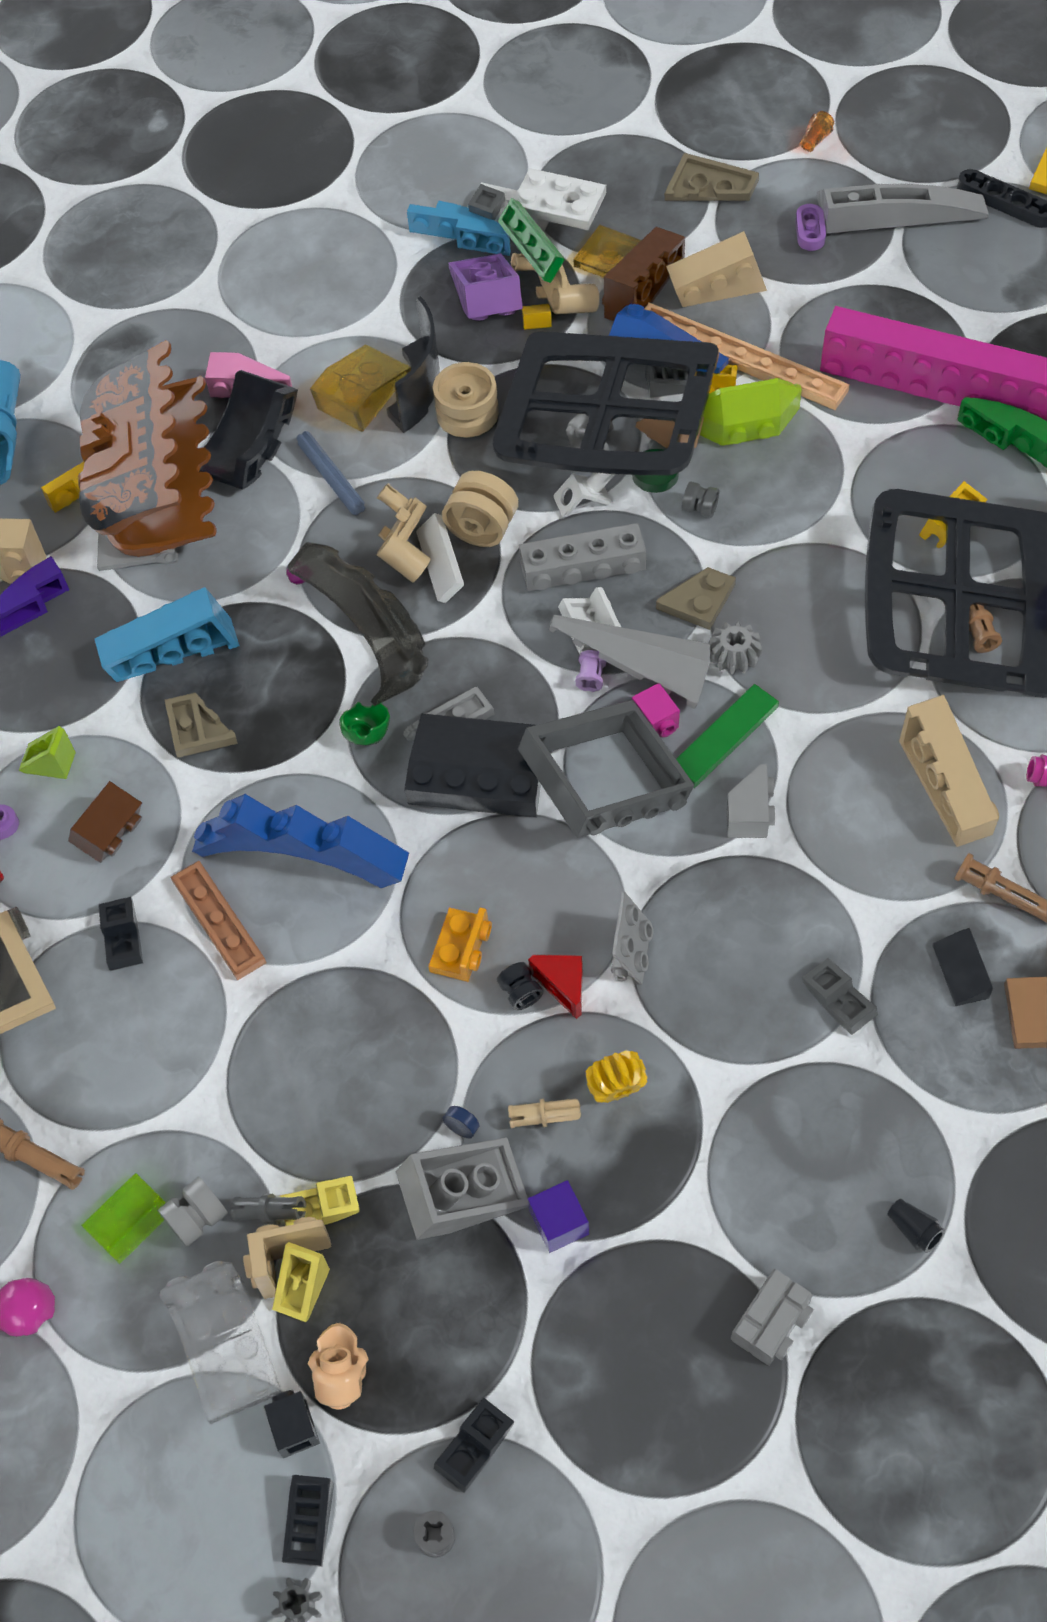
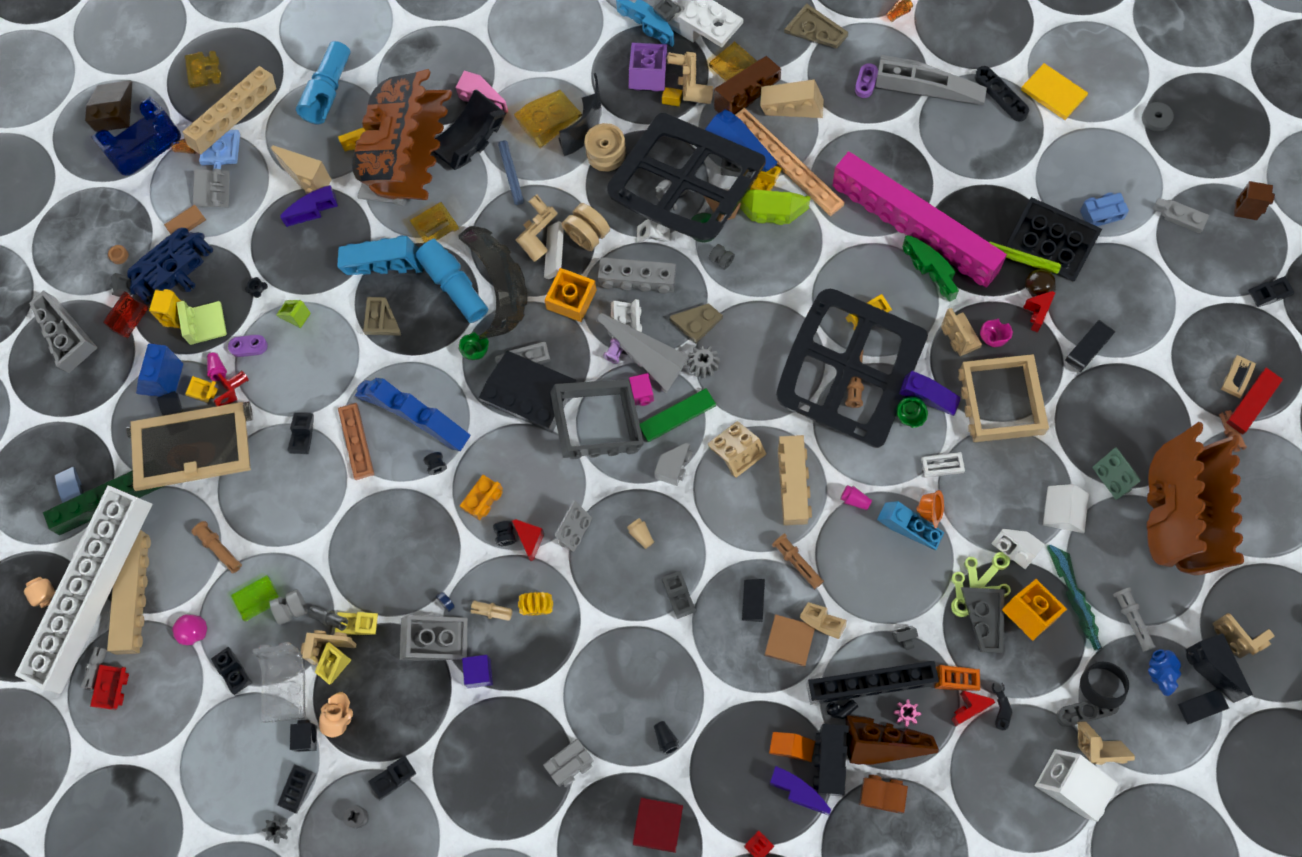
camera: 20 degrees right, 10 degrees up
reddish brown brick [68,781,142,863] -> none
green tile [498,198,565,283] -> none
none -> black slope [211,647,252,695]
none -> clear yellow plate [410,202,459,244]
none -> dark azure piece [415,238,489,323]
none -> black wheel [423,452,447,475]
none -> light orange brick [544,268,597,322]
none -> tan cone [627,518,655,549]
none -> dark red slope [633,798,683,853]
none -> tan bracket [708,421,766,478]

